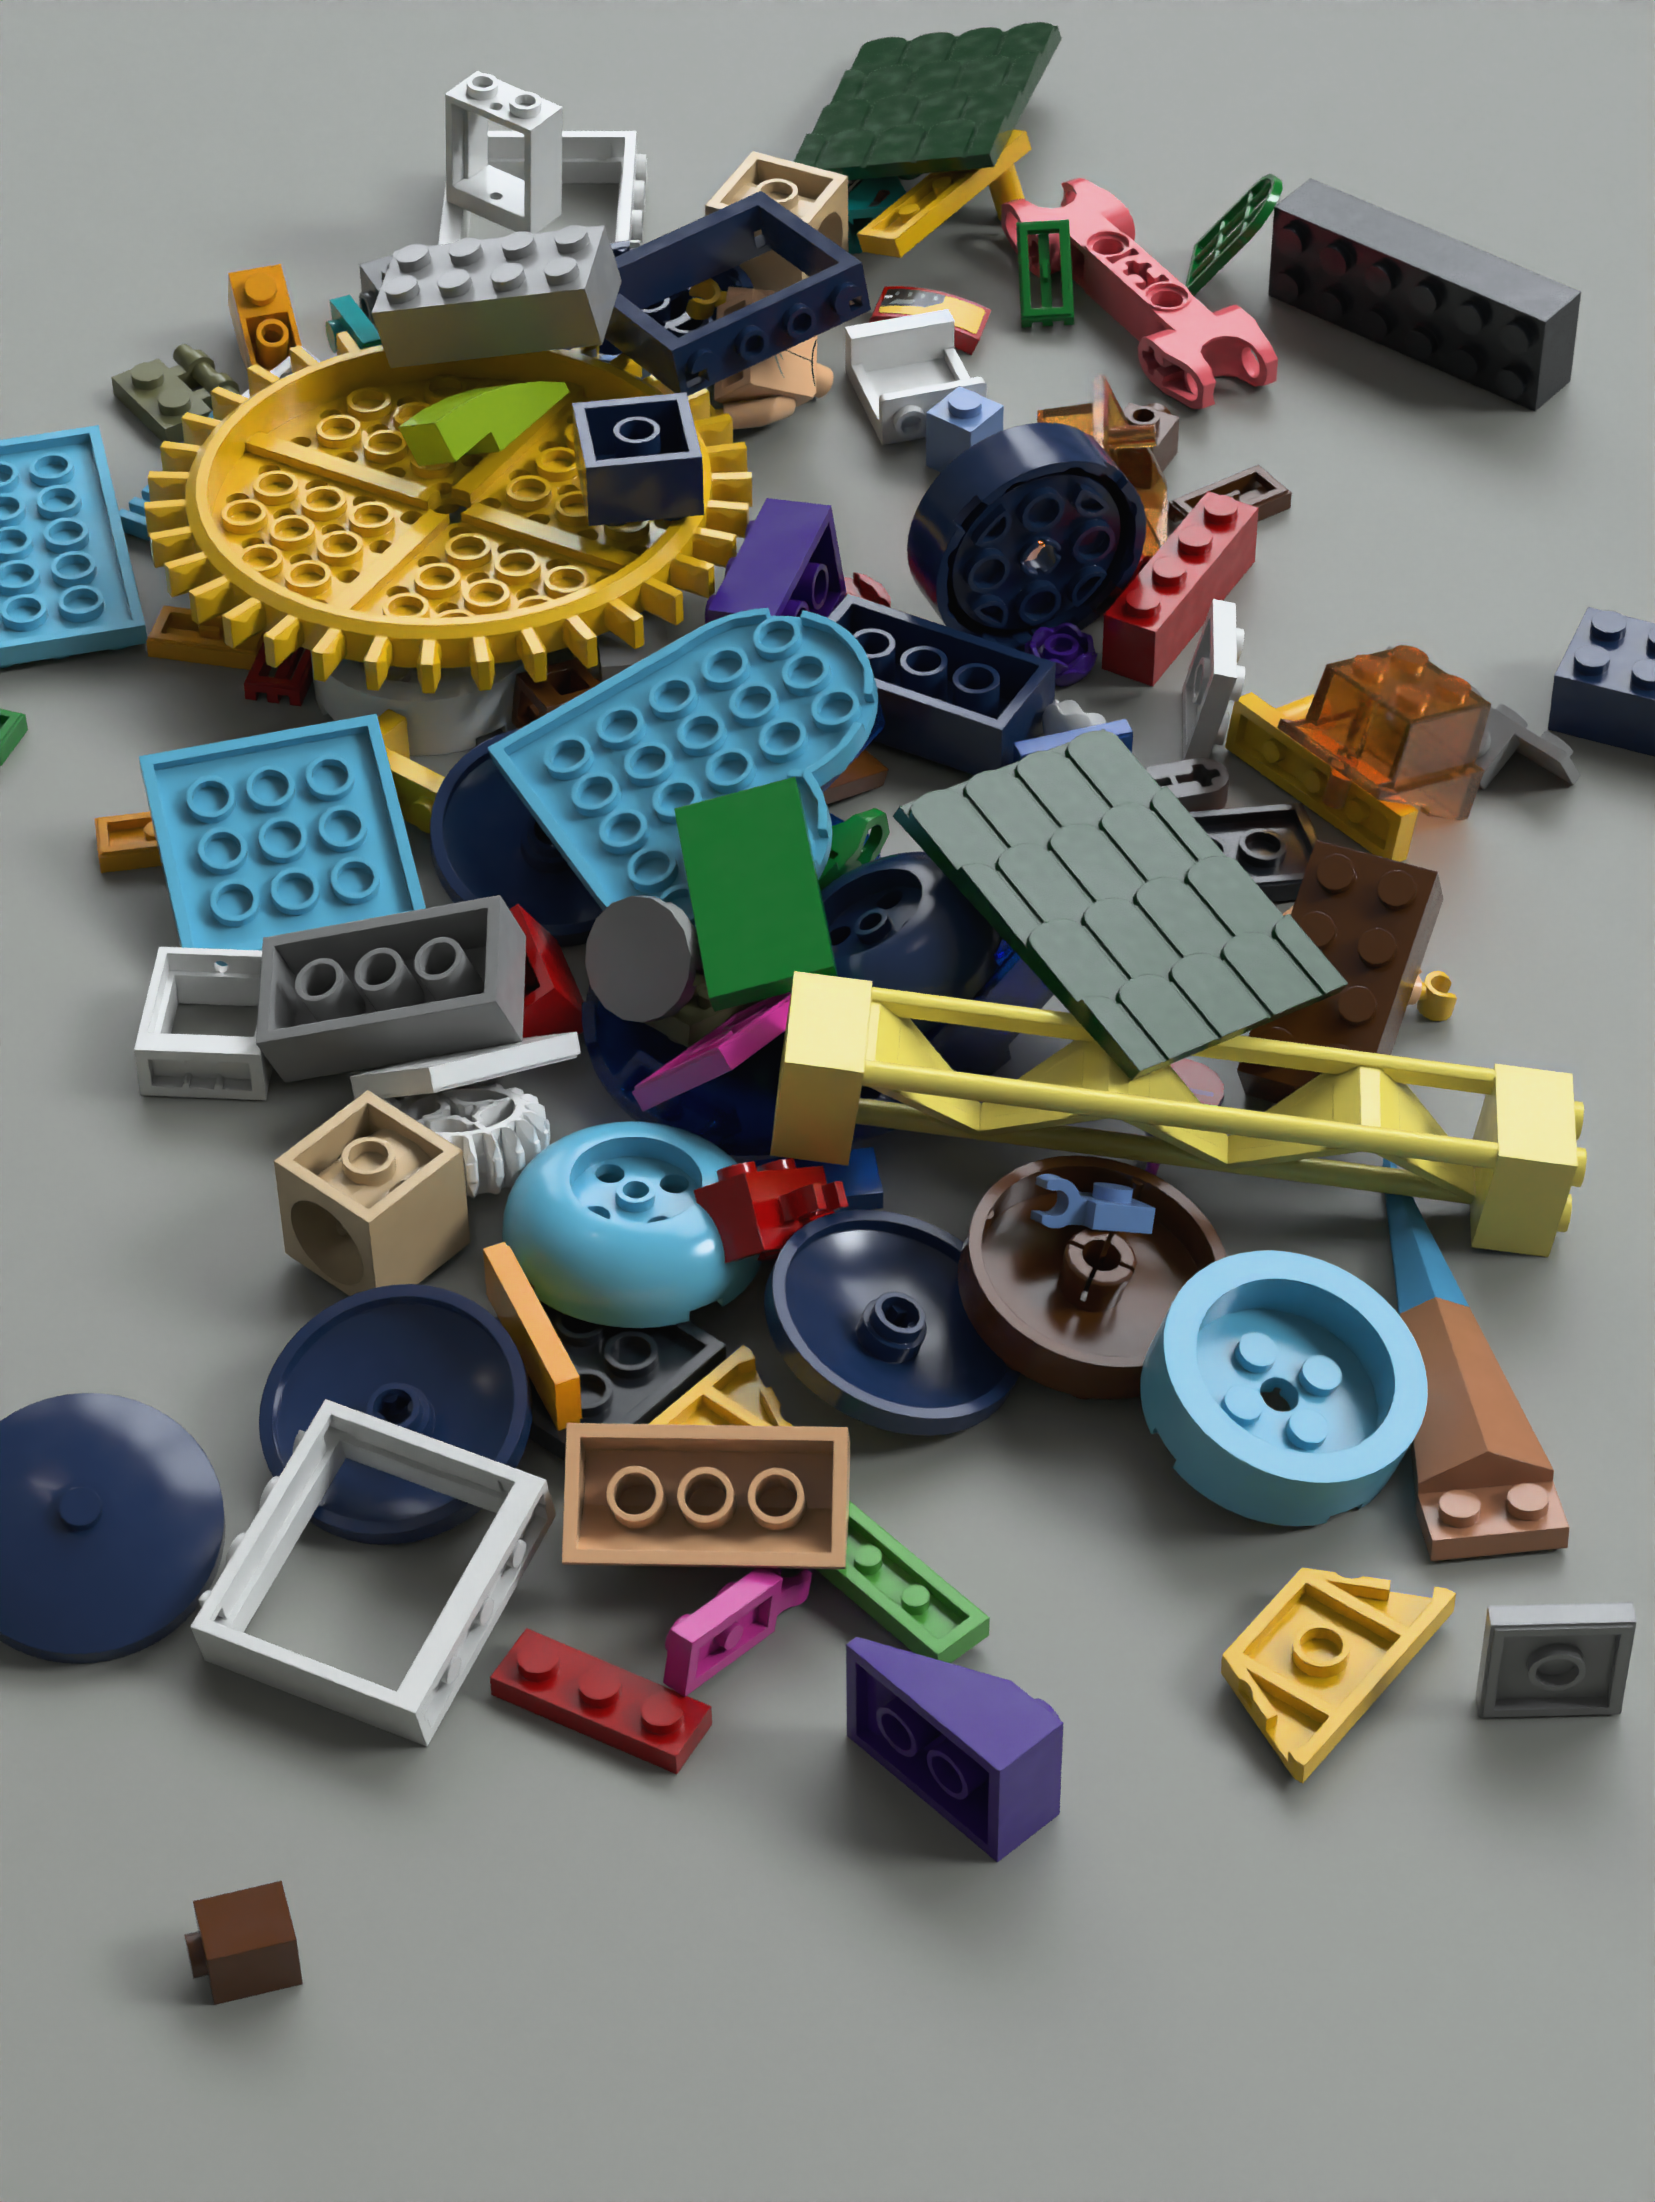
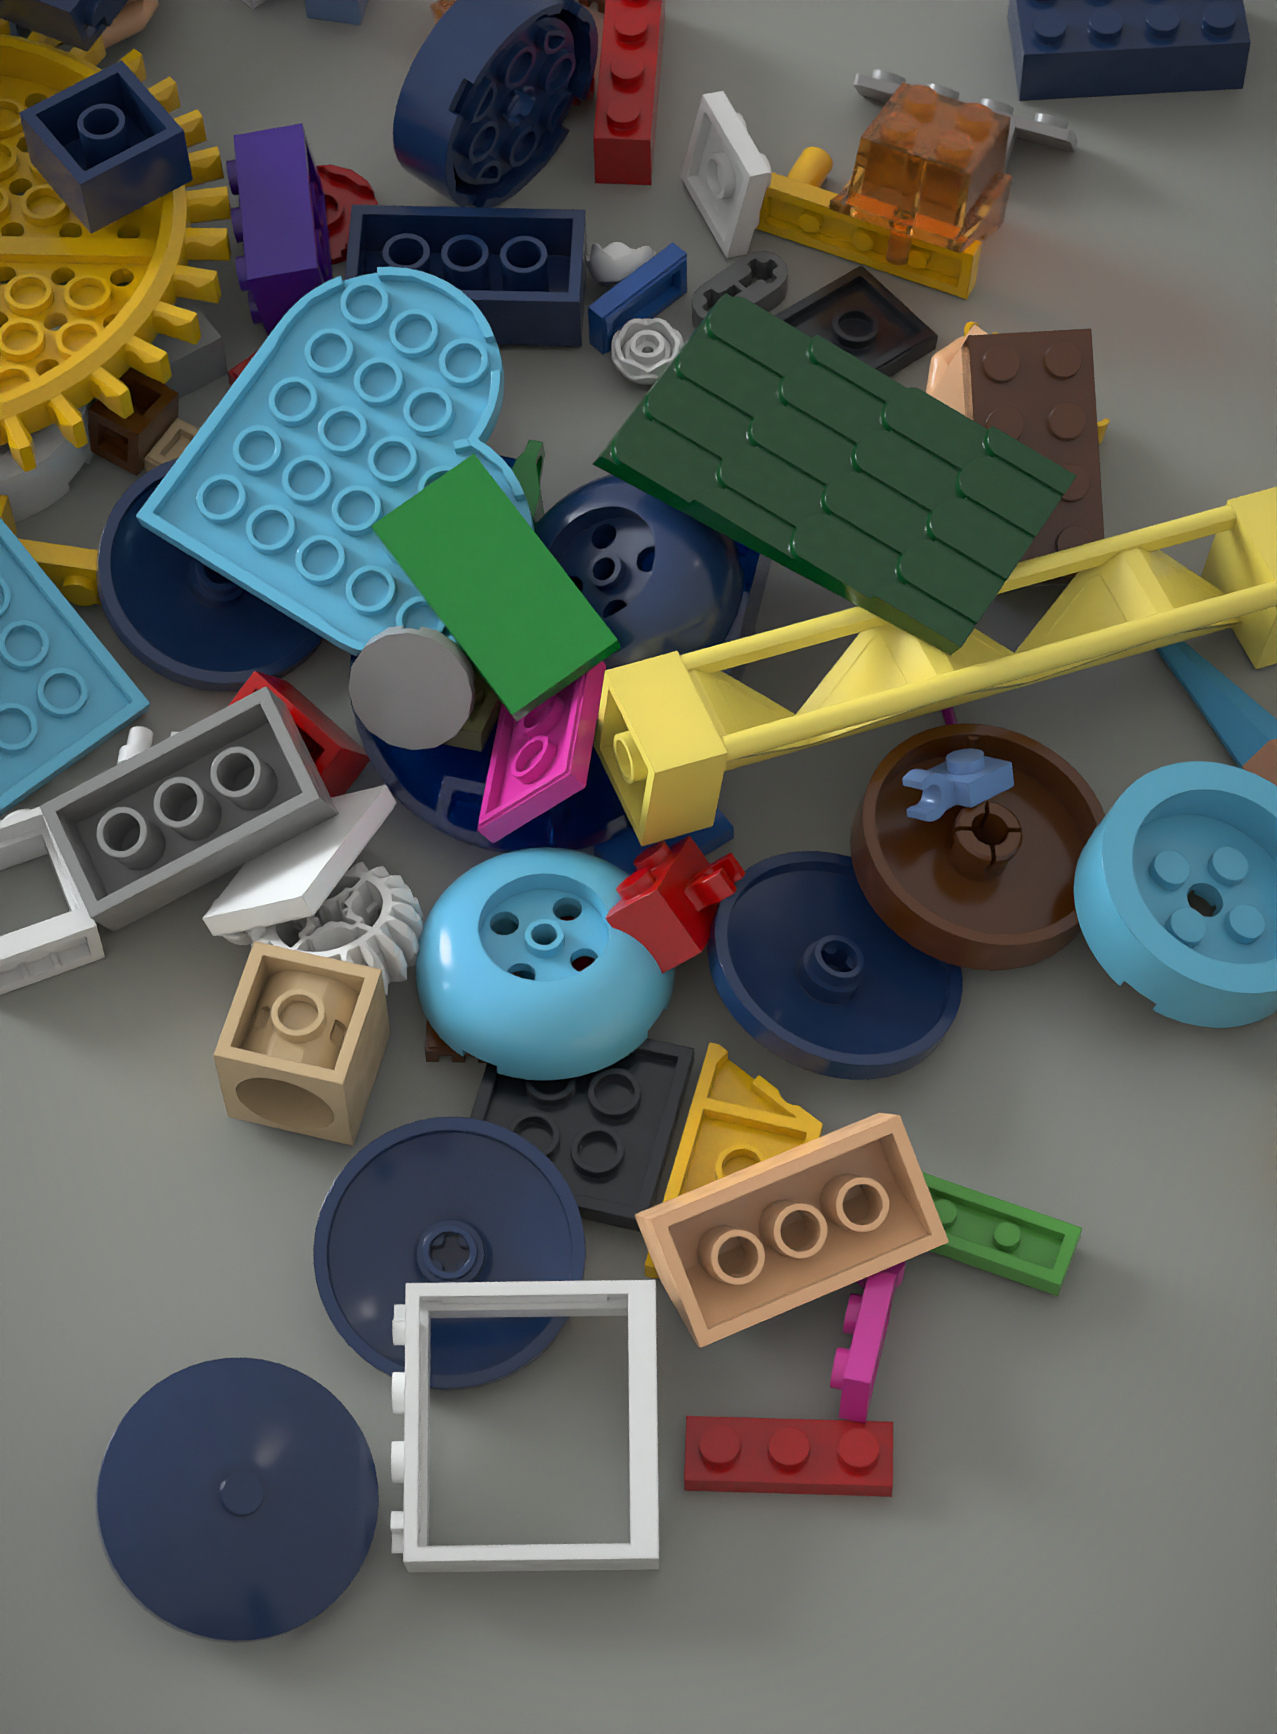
camera: 25 degrees left, 15 degrees up
light orange tile [483,1242,582,1431] -> none
dark purple slope [846,1637,1064,1863] -> none
dark purple plate [1025,623,1098,686] -> none

